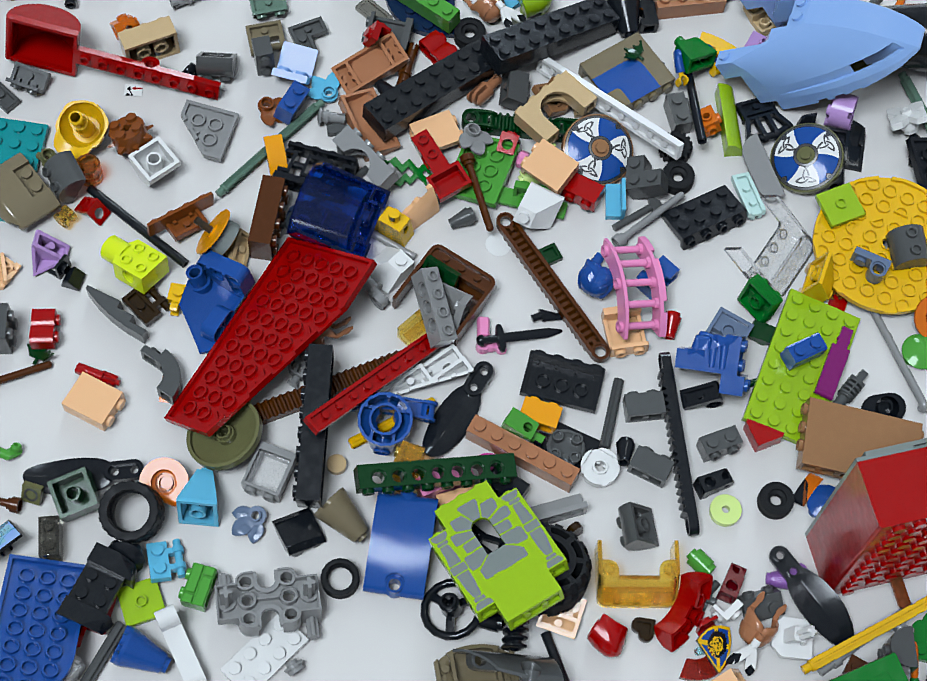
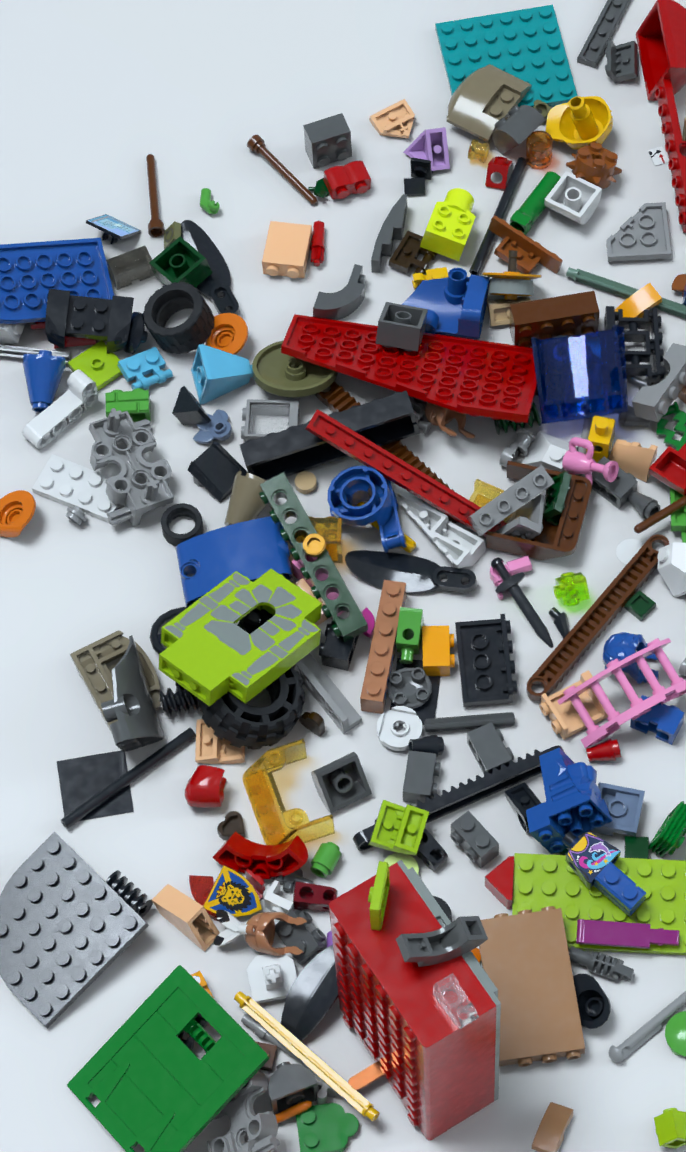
camera: 80 degrees right, 5 degrees down
none -> black slope [172,386,211,425]
none -> tile [303,533,326,557]
none -> lime plate [368,861,390,931]
none -> lime slope [369,800,429,855]
none -> dark grey brick [376,302,428,352]
none -> green piece [510,171,561,235]
none -> clear neon green brick [553,572,590,606]
none -> bright pink piece [562,437,619,485]
none -> torso [562,831,621,890]
none -> dark grey brick [592,456,638,509]

